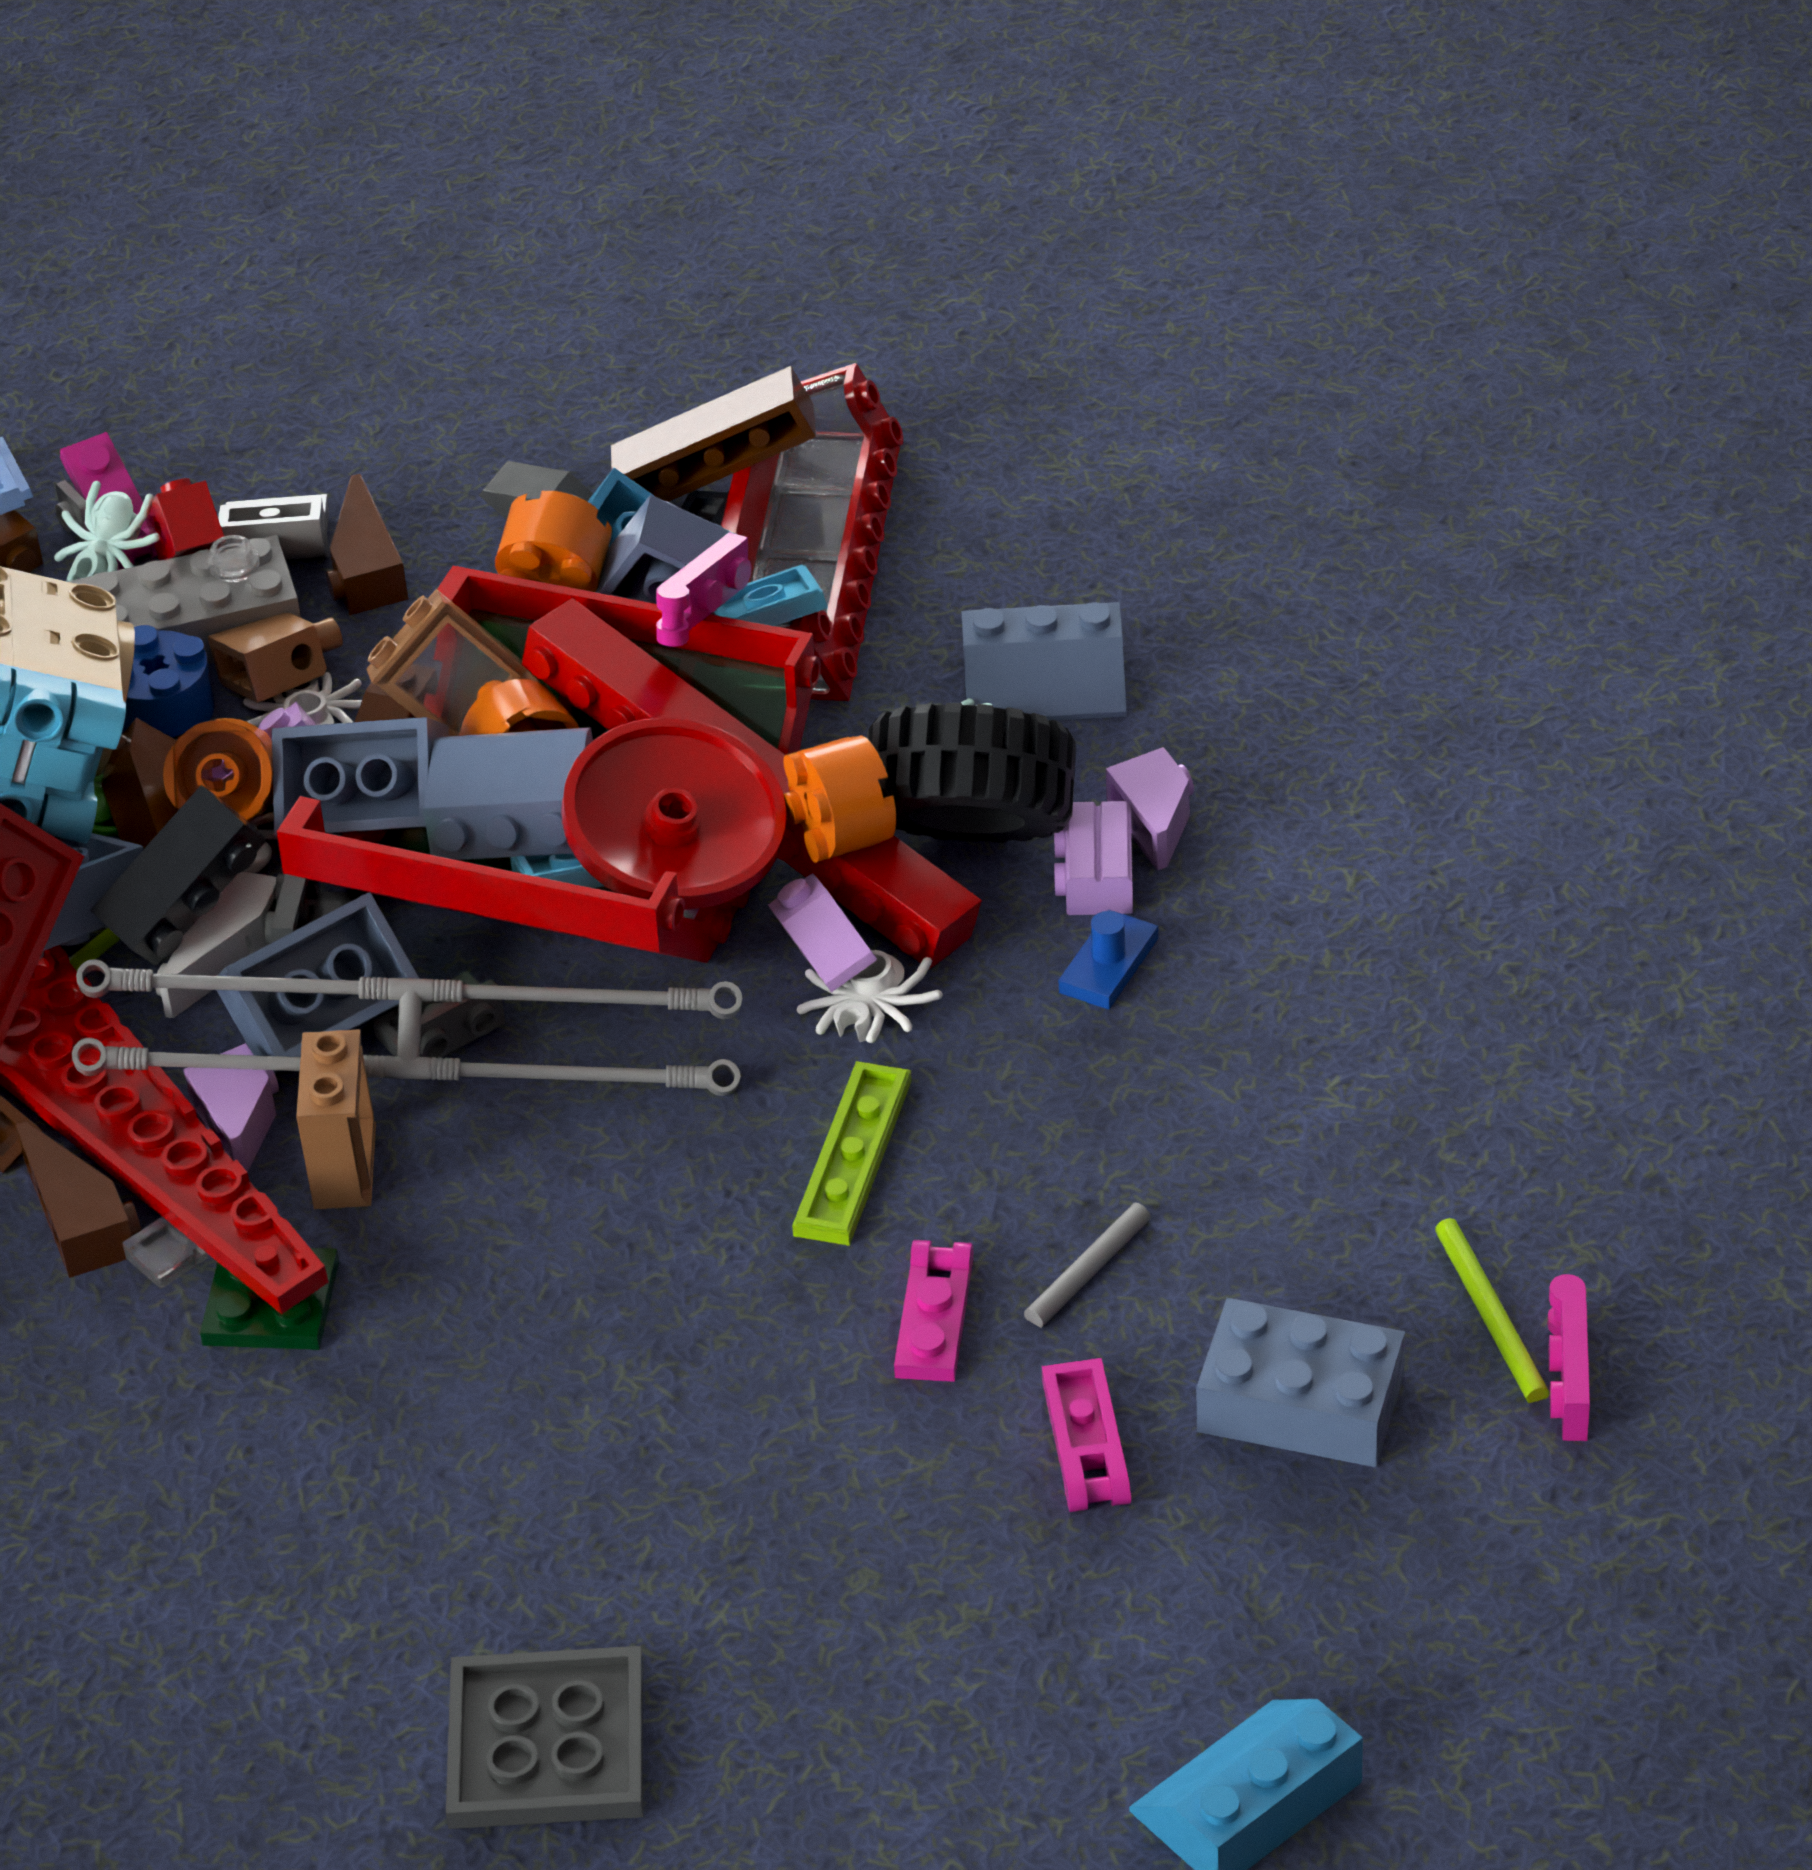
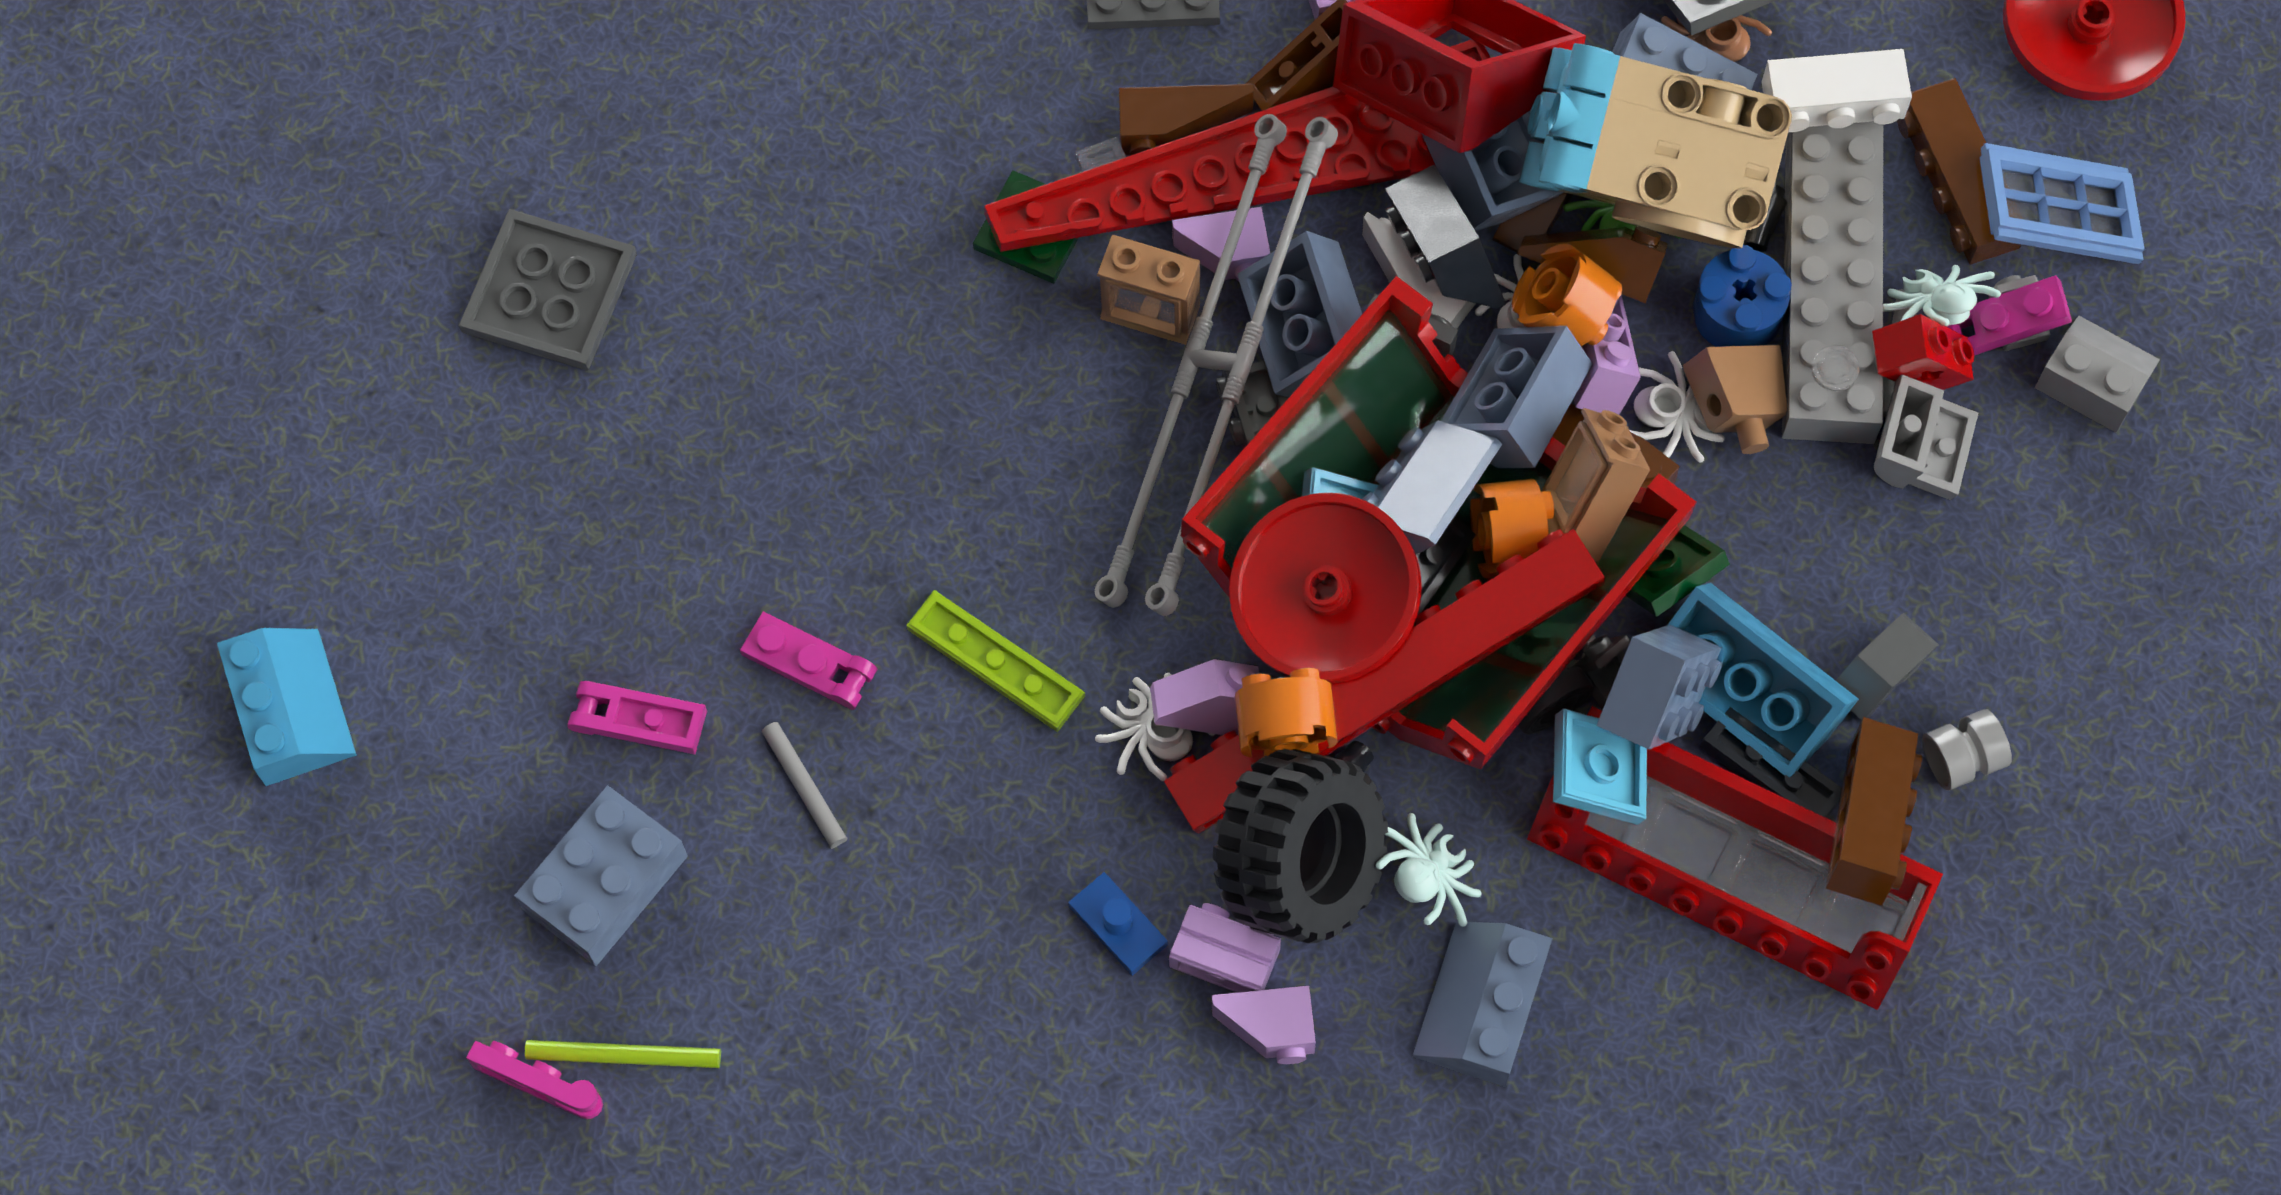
camera: 110 degrees right, 25 degrees up
reddish brown slope [325,474,409,615] -> none
orange brick [495,491,612,592] -> none
dark pink plate [656,532,751,646] -> none
none -> light grey wheel [1922,709,2012,791]
none -> light grey slope [2035,316,2160,433]

